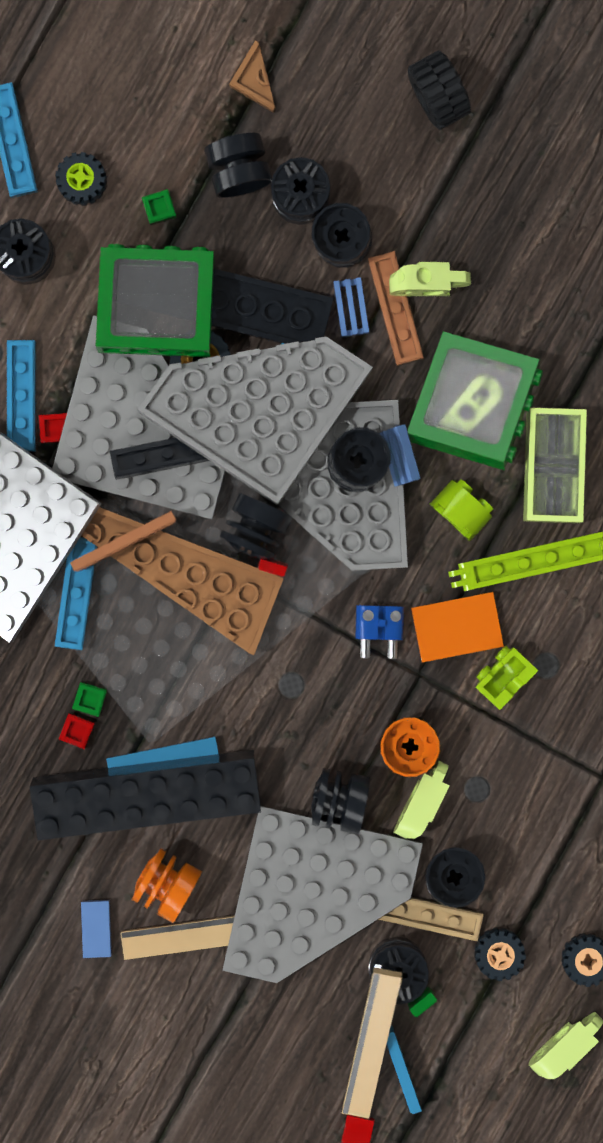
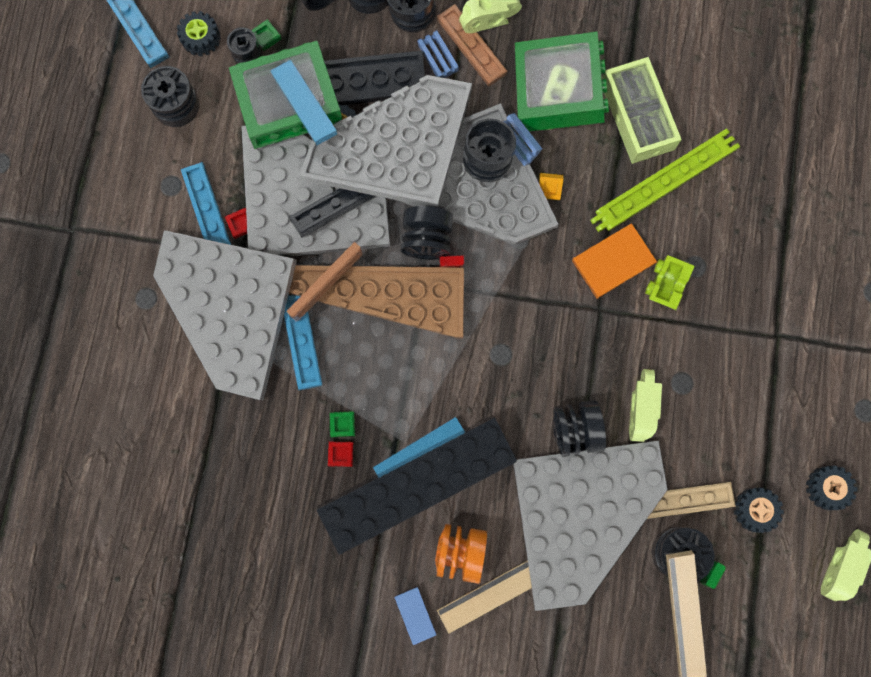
camera: 25 degrees left, 10 degrees down
blue piece [355,605,404,659] -> none
orange wheel [381,718,439,777] -> none
dark azure tile [387,1025,422,1114] -> none
black wheel [425,847,486,908] -> none
lime cylinder [430,479,493,541] -> none
none -> black wheel [227,27,262,64]
none -> dark azure tile [270,60,337,146]
none -> light orange plate [539,173,563,200]

